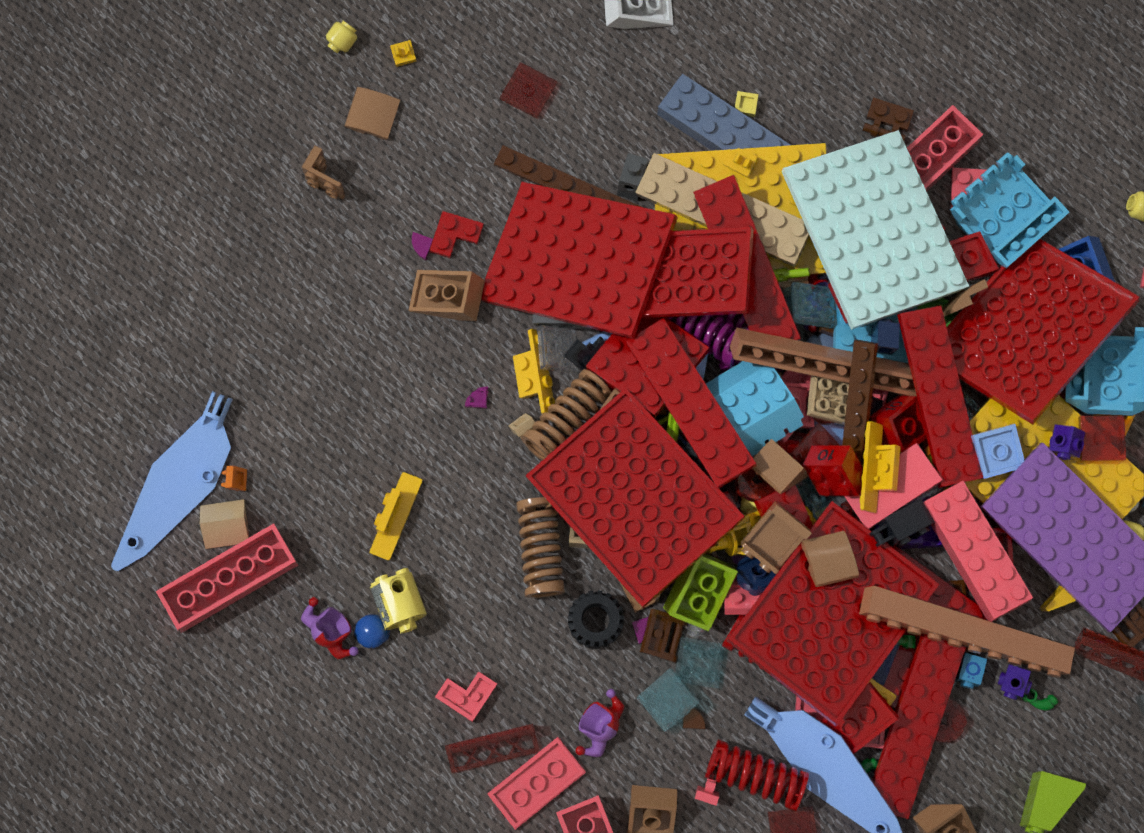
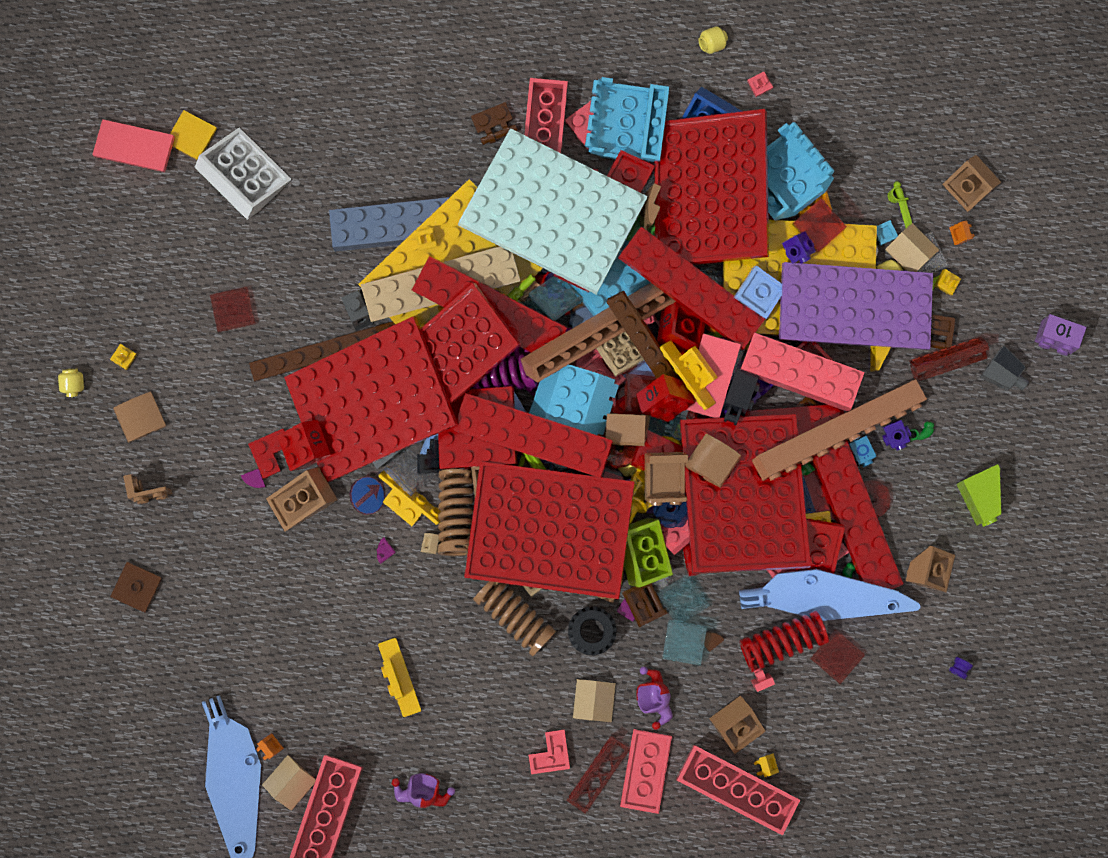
camera: 40 degrees left, 5 degrees up
blue hair [354,614,390,648] -> none
light yellow cylinder [370,568,427,634] -> none
light yellow plate [735,91,759,117] -> none
dark blue brick [871,319,900,355] -> none
none -> reddish brown plate [110,562,162,613]
none -> red brick [277,419,331,472]
none -> blue piece [349,476,385,515]
none -> tan slope [573,679,616,722]

